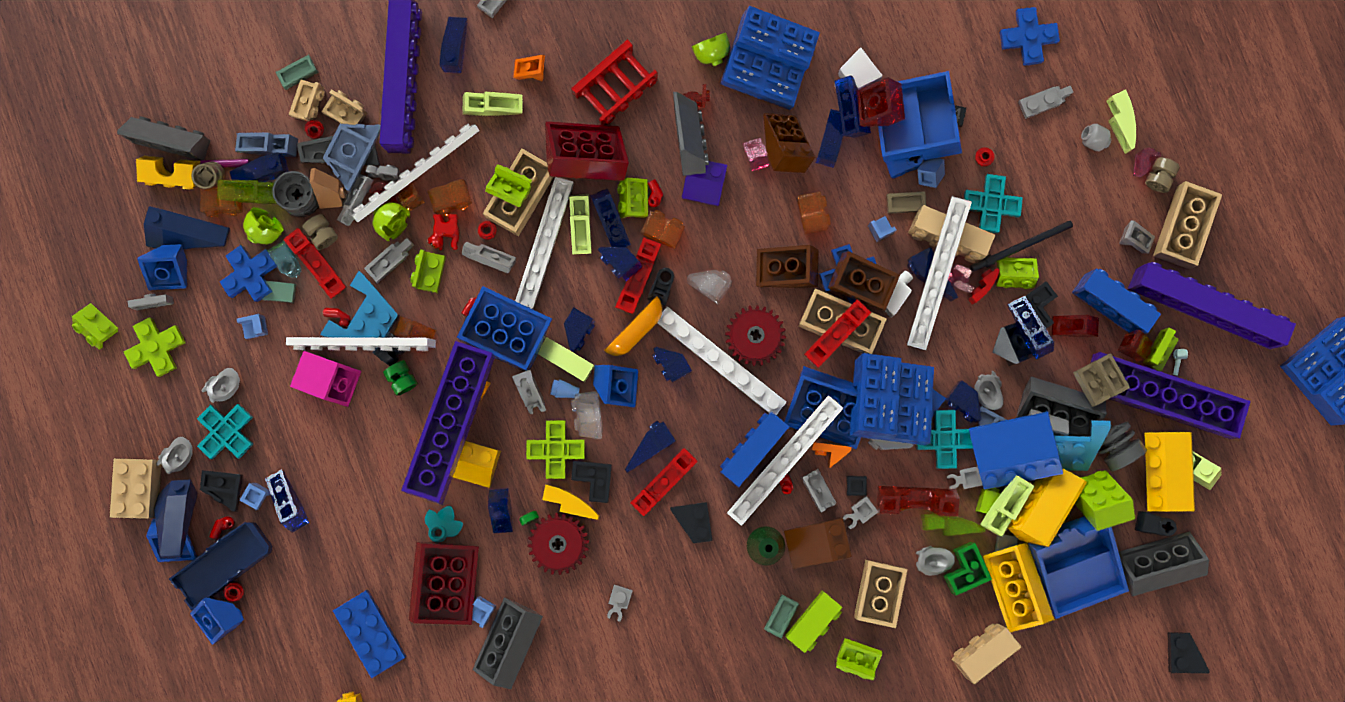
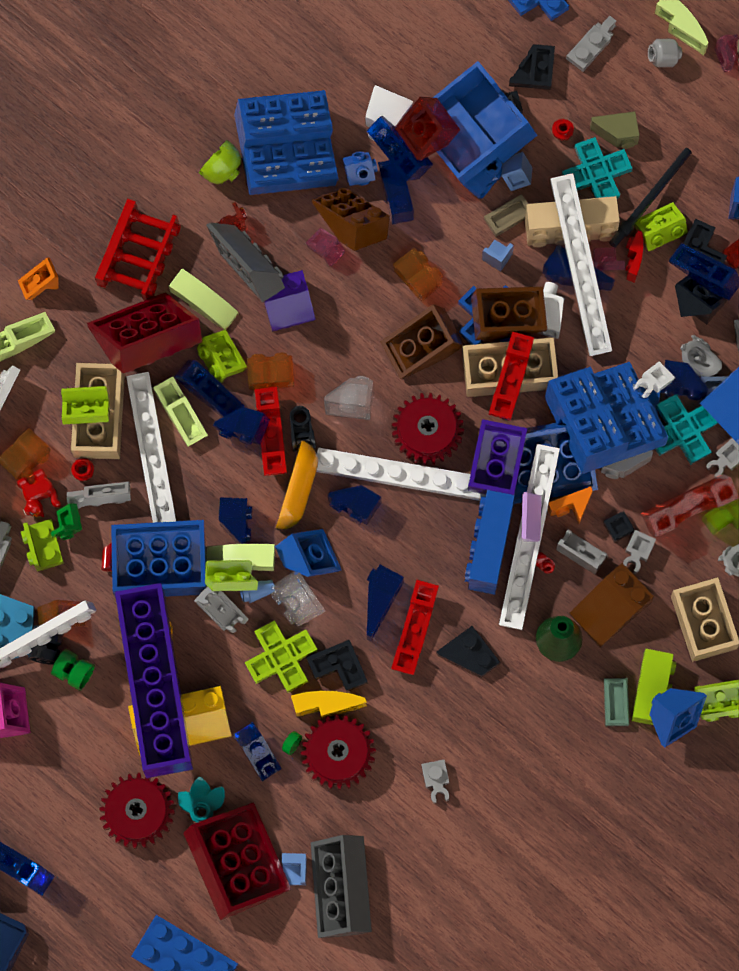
camera: 30 degrees left, 10 degrees down
red arm [648,179,663,207] -> none
none -> green bracket [51,503,82,540]
none -> dark red gear [99,773,175,849]
none -> yellowish green slope [169,269,239,330]
none -> lime bracket [205,560,258,591]
none -> blue brick [343,152,378,186]
none -> dark purple slope [468,419,527,495]
none -> black wing [509,44,555,90]
none -> lavender slope [521,492,541,542]
none -> olive slope [590,112,639,148]
none -> white plate [634,361,675,398]
none -> blue slope [649,688,707,748]

